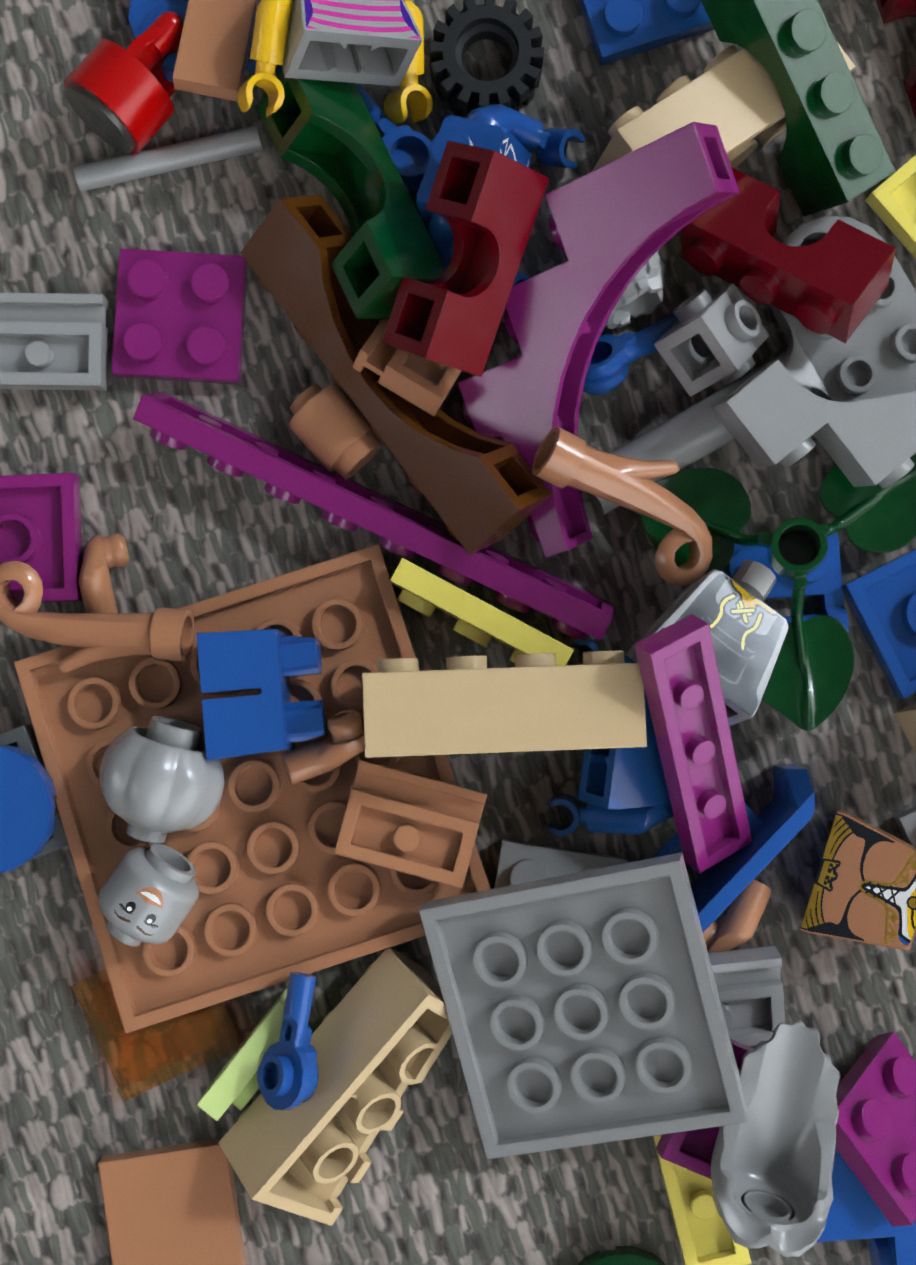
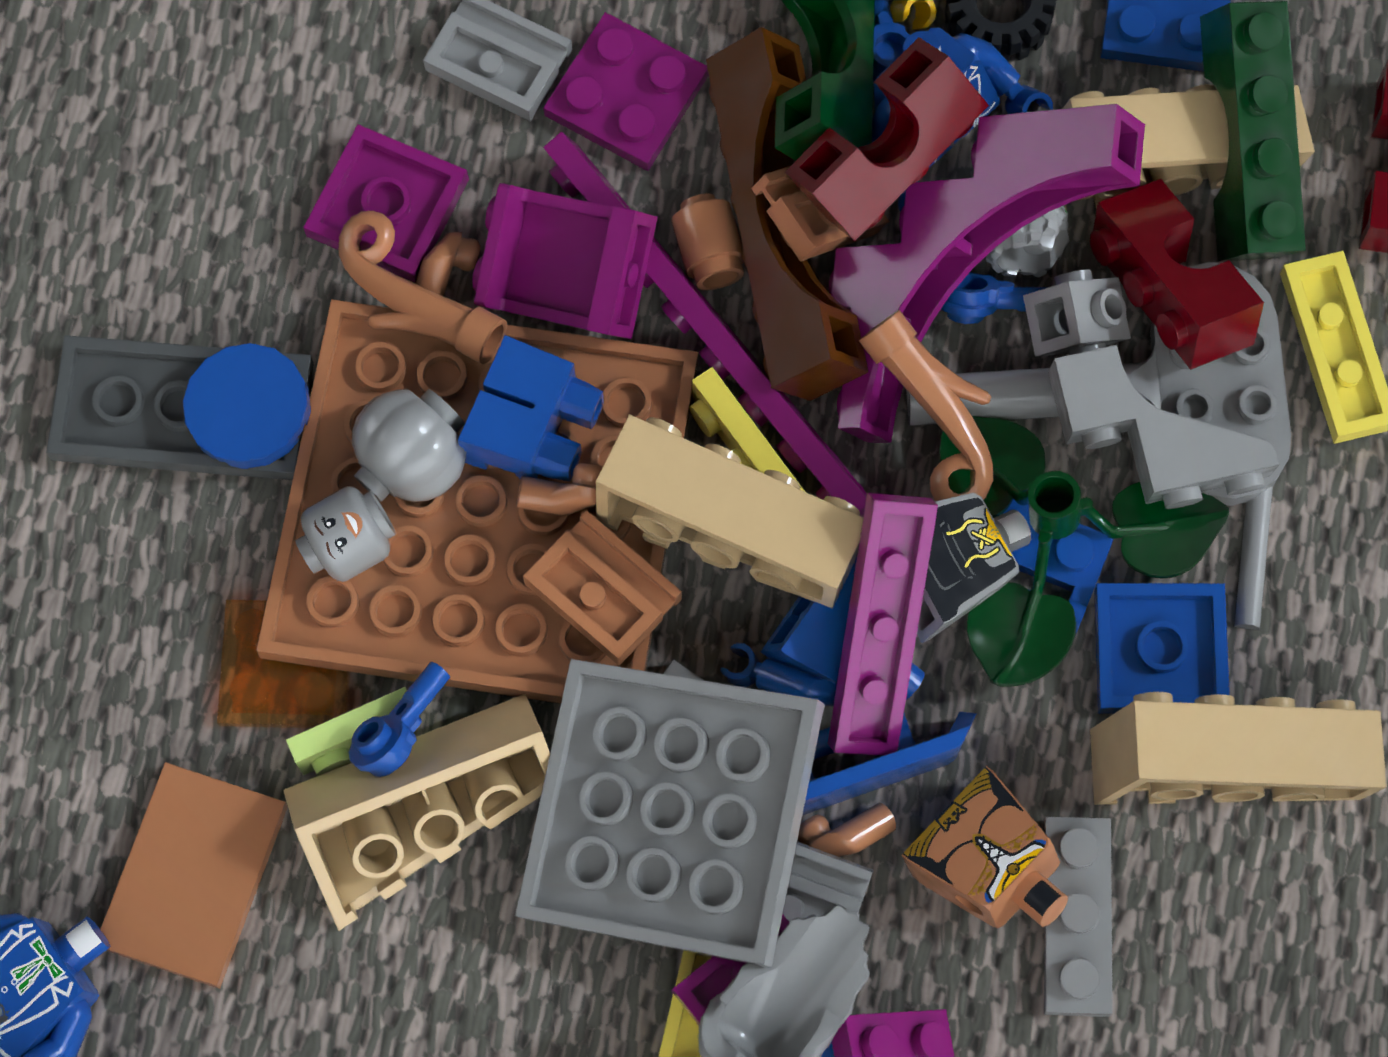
camera: 30 degrees right, 15 degrees down
none -> magenta panel [473,183,658,339]

